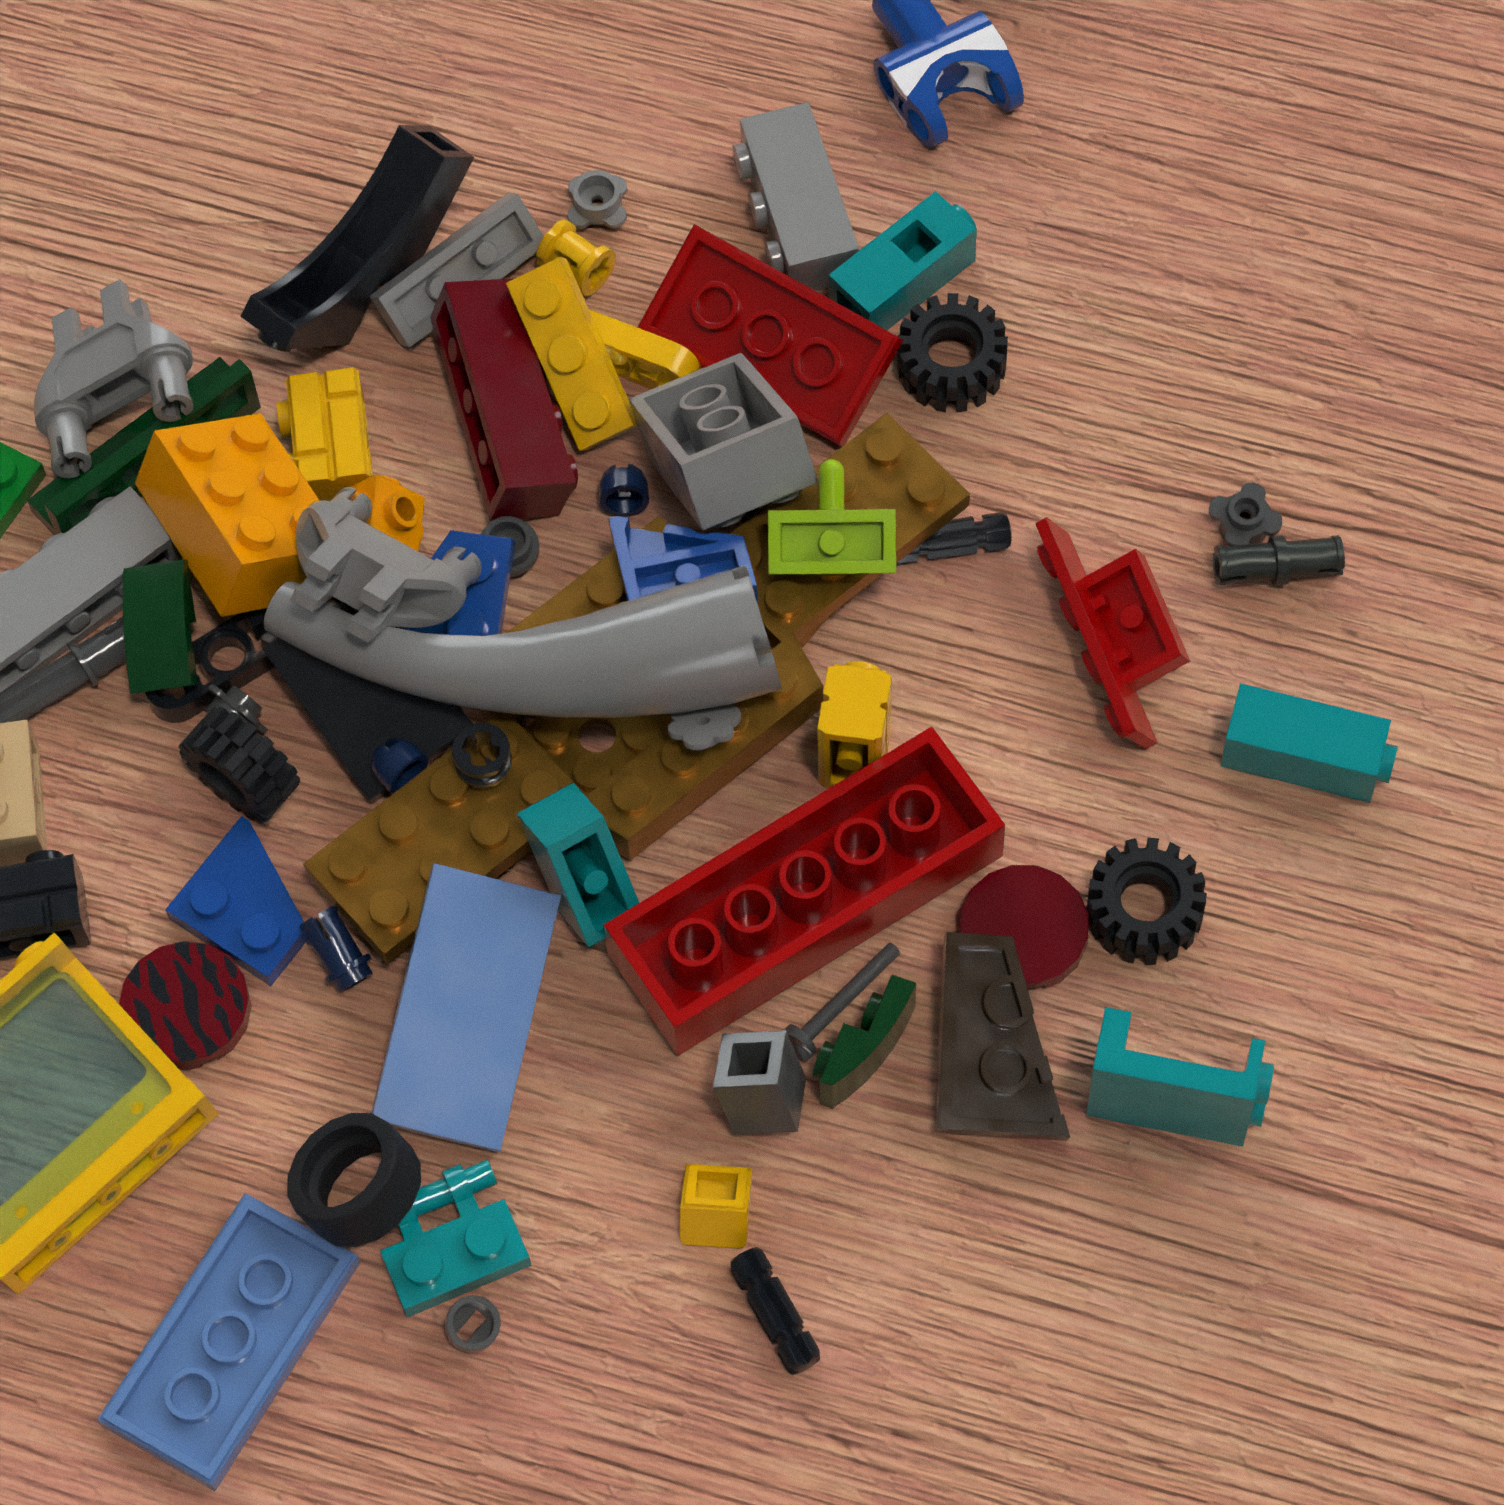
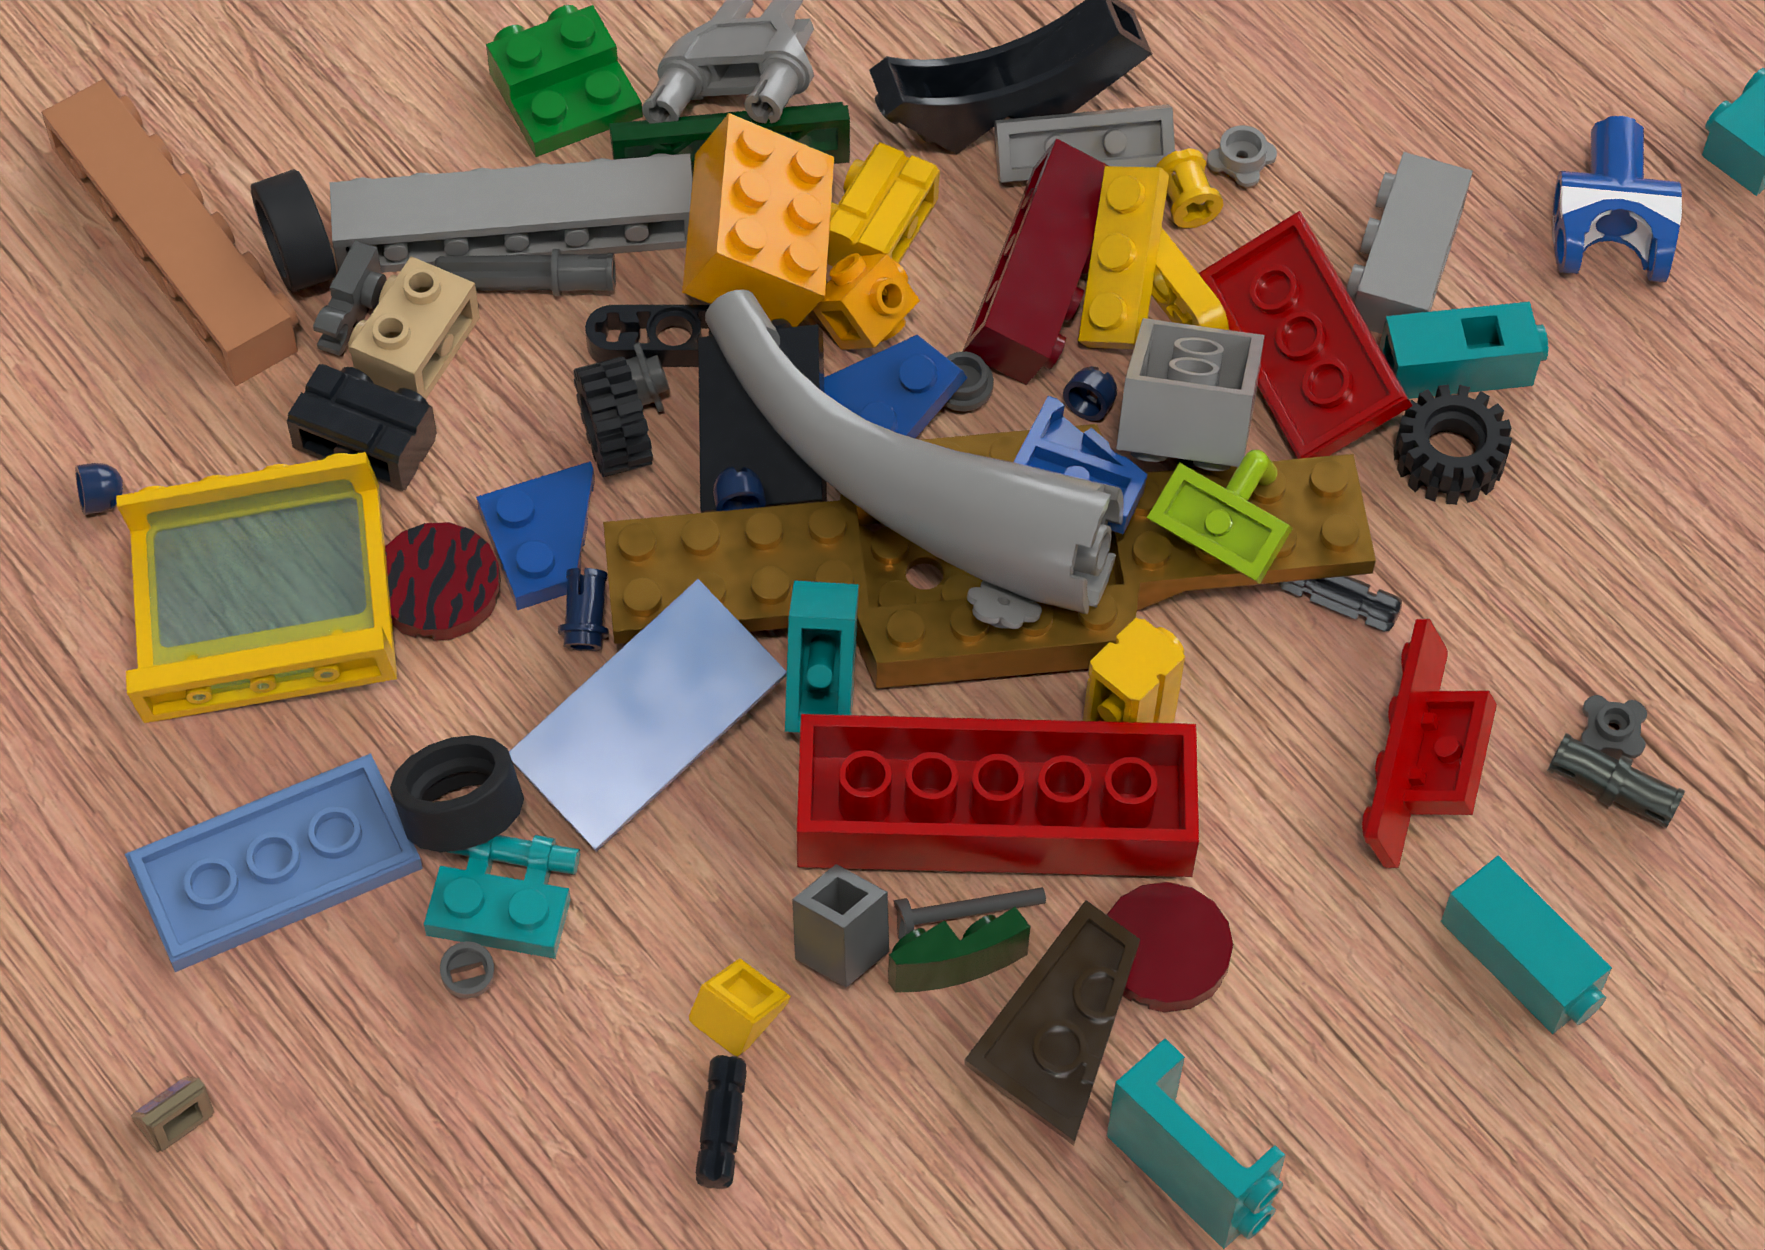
camera: 30 degrees right, 5 degrees down
dark green slope [123,559,198,694] -> none
light grey connector [291,487,482,643] -> none
black bush [452,723,512,789] -> none
black tyre [1086,837,1207,965] -> none

